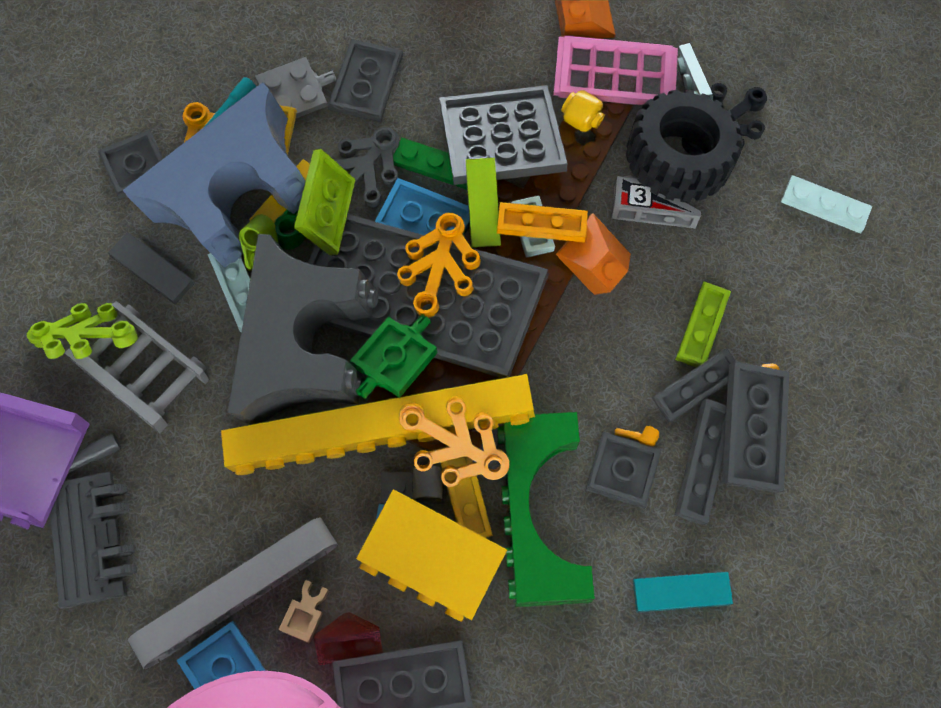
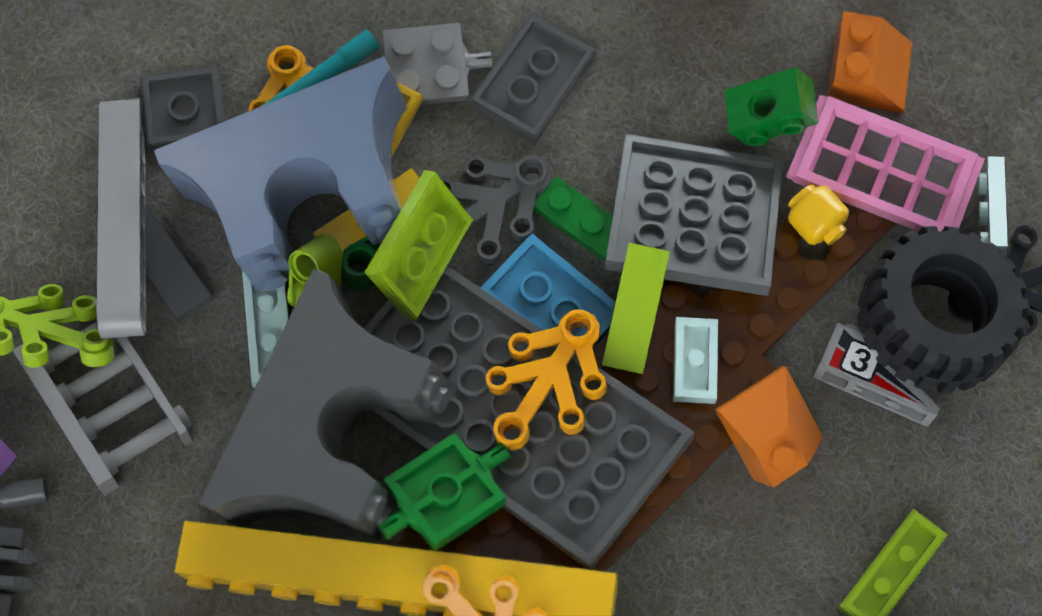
camera: 15 degrees right, 0 degrees up
light orange plate [497,202,588,242] -> none
none -> light grey beam [97,98,146,339]
none -> green brick [724,67,818,146]

